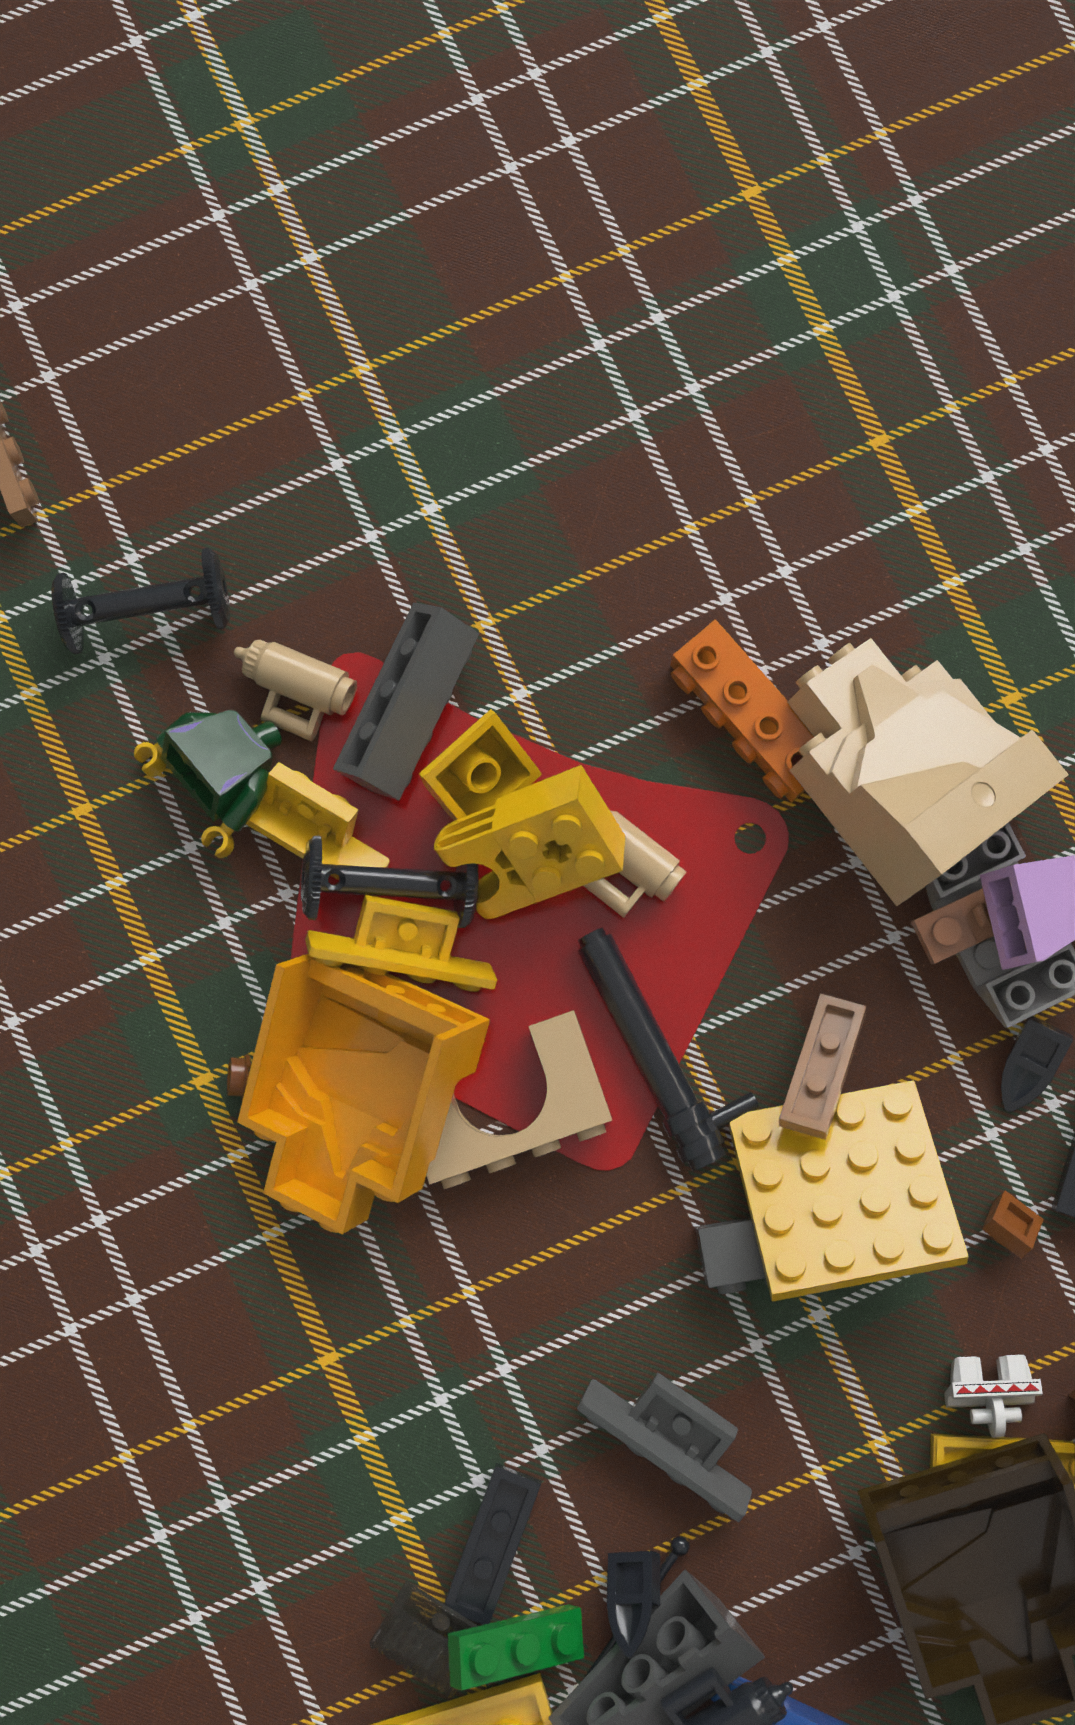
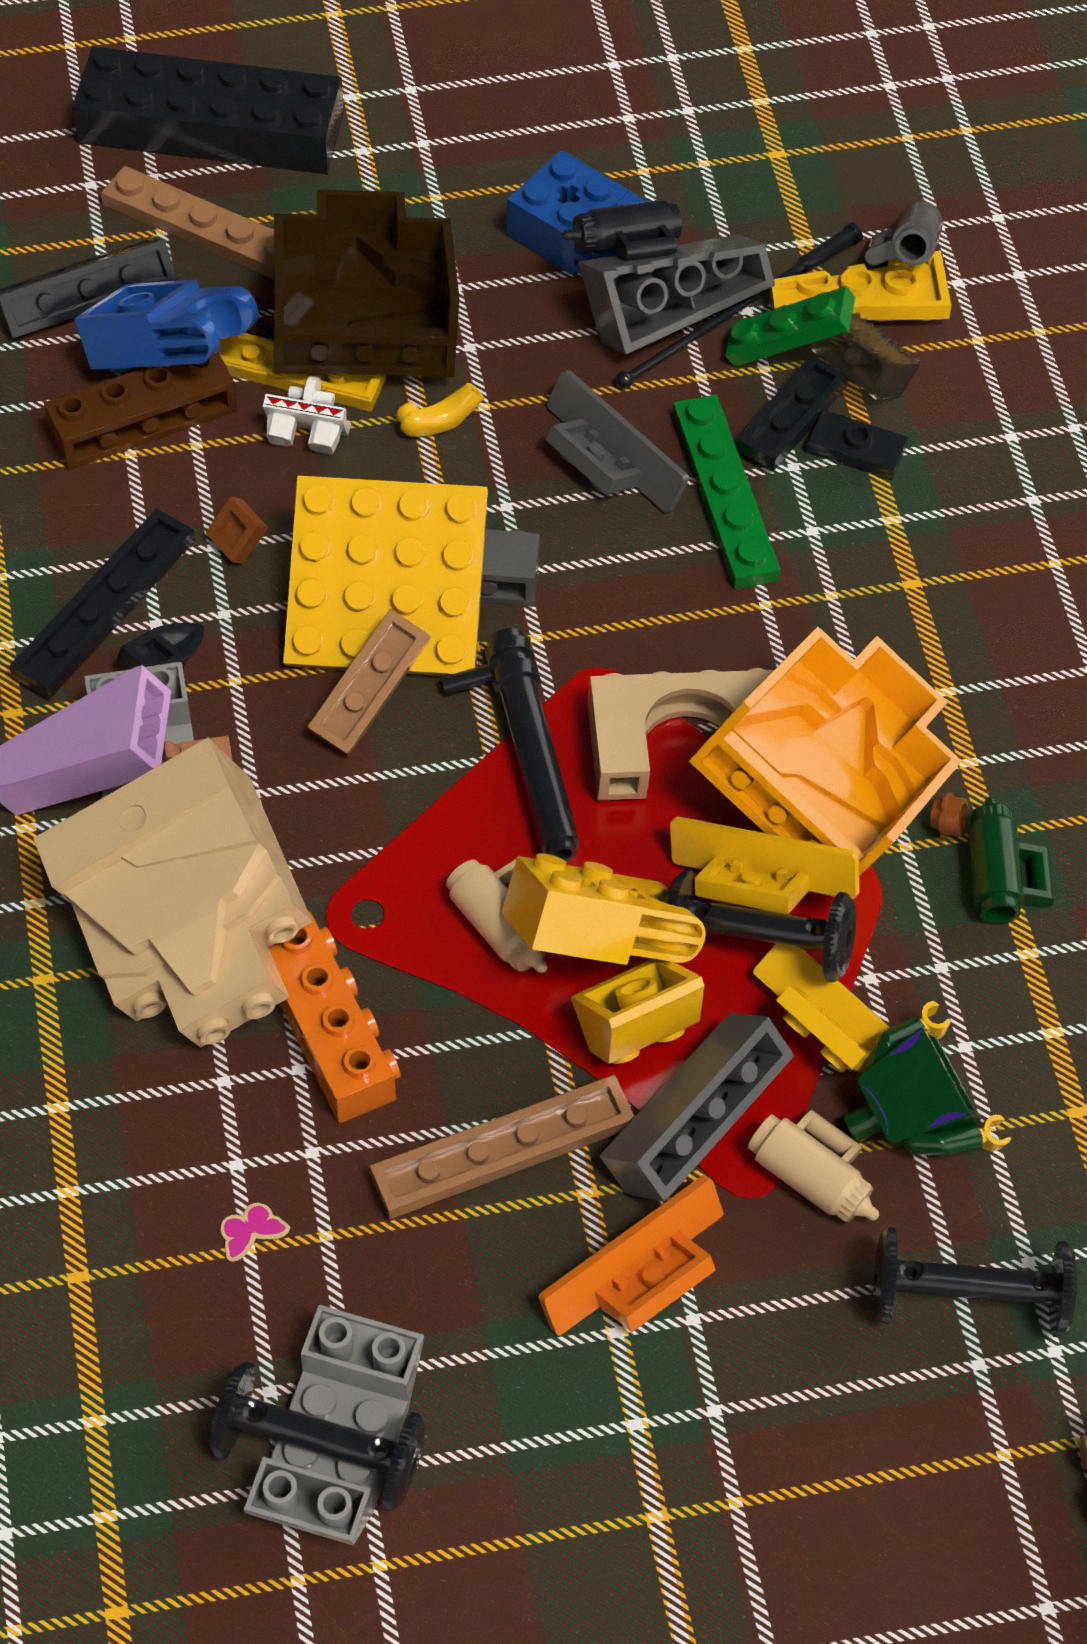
camera: 170 degrees left, 25 degrees down
black plate [607,1551,660,1657] -> none
none -> black hose [210,1362,425,1511]
none -> dark pink sticker [221,1203,290,1262]
none -> light grey slope [244,1305,424,1546]
none -> medium nougat plate [370,1075,635,1219]
none -> yellow arm [396,383,484,437]
none -> orange bracket [539,1175,723,1336]
none -> green plate [672,394,780,590]
none -> black plate [807,409,909,480]
none -> dark green piece [968,797,1054,924]

